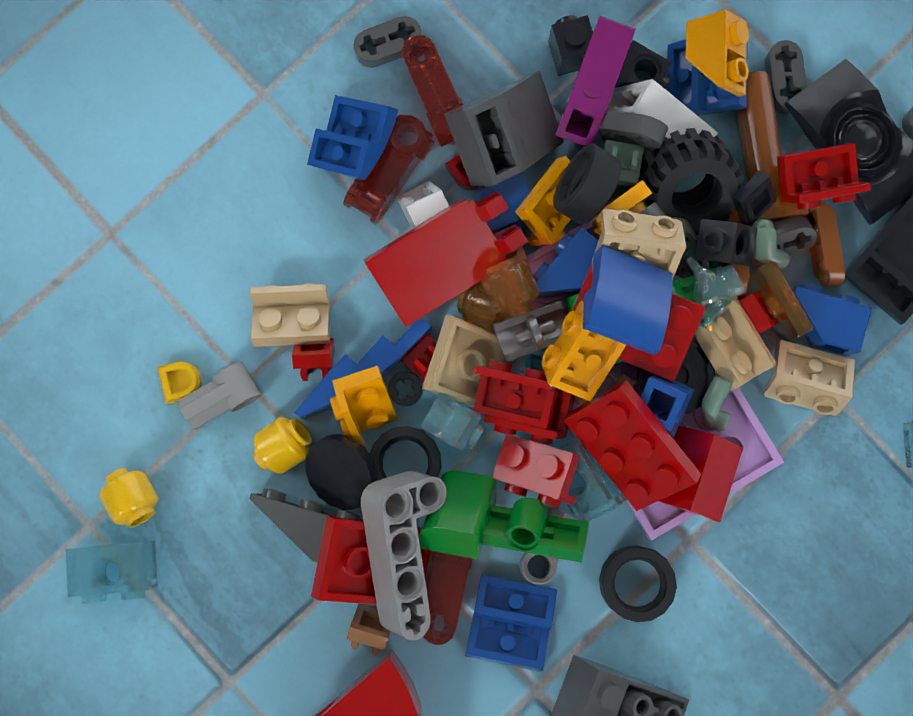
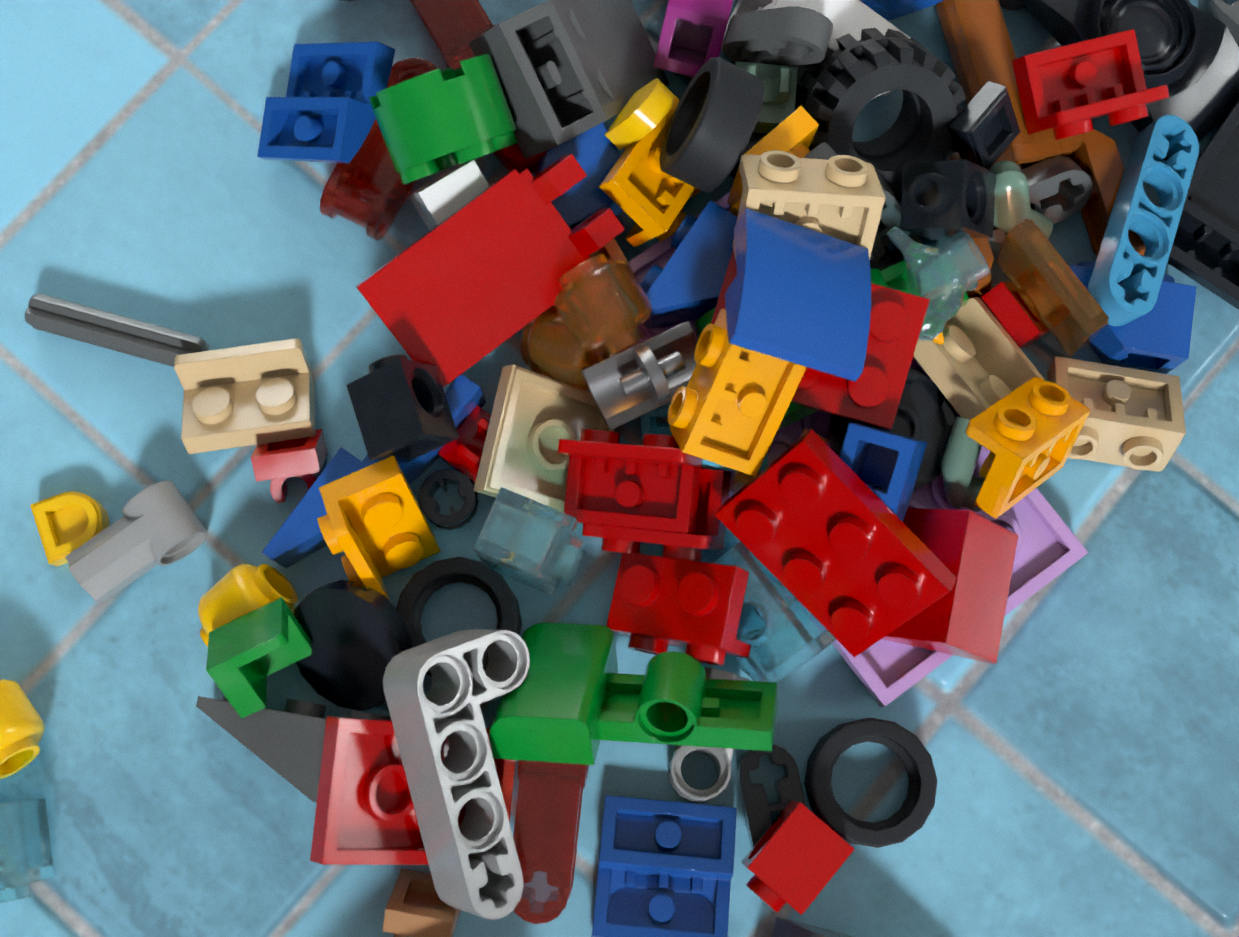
camera: 10 degrees left, 5 degrees down
none -> dark grey axle [25,293,209,367]
none -> green panel [206,597,312,719]
none -> black brick [346,355,459,463]
none -> green brick [368,54,518,185]
none -> yellow tile [604,78,674,150]
none -> black beam [737,744,806,848]
none -> red brick [741,800,854,915]
none -> light orange bracket [965,377,1091,519]
none -> dark azure beam [1088,115,1199,326]

